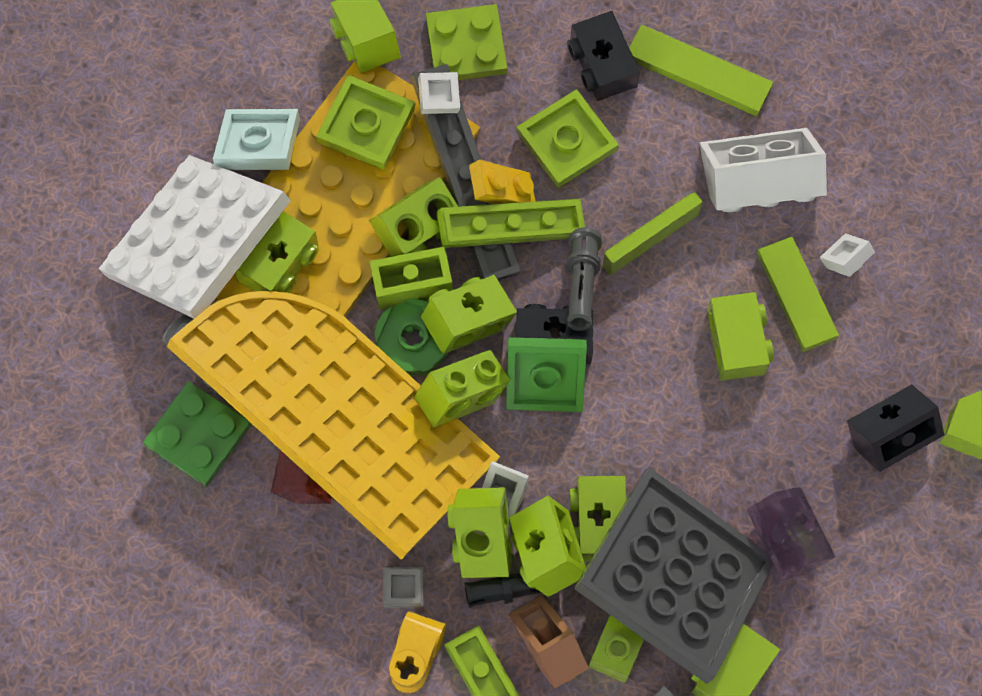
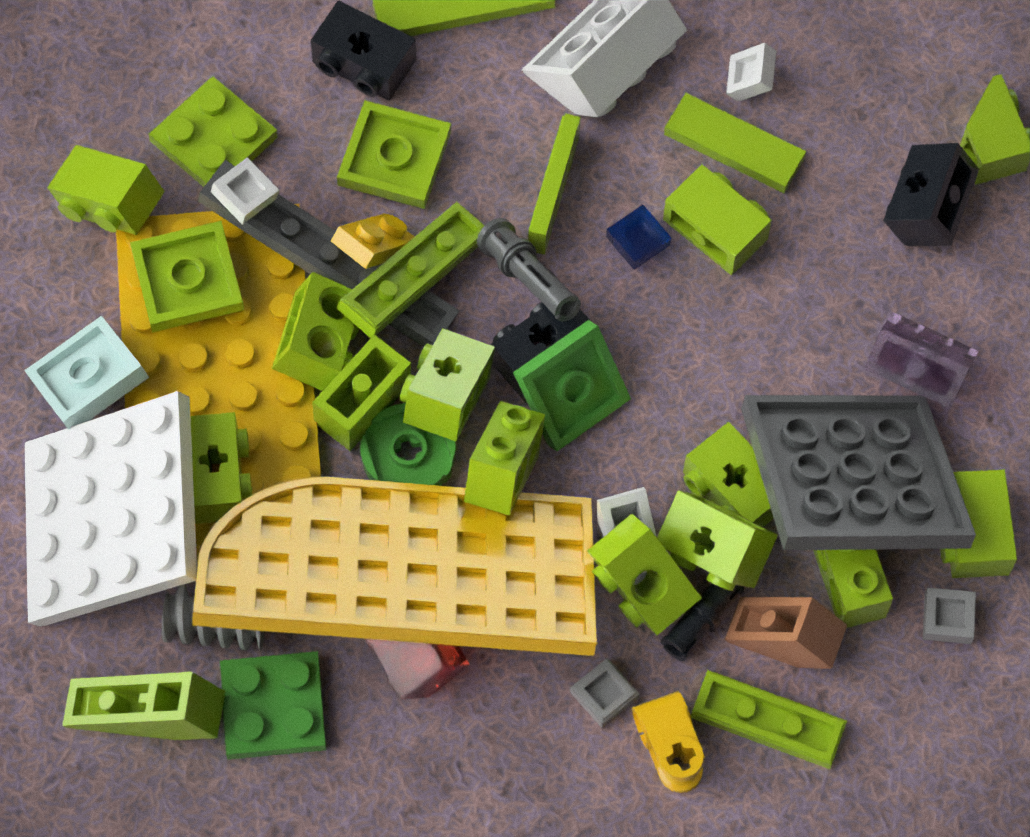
camera: 40 degrees left, 5 degrees down
none -> lime slope [62,672,225,740]
none -> clear blue plate [606,205,671,270]

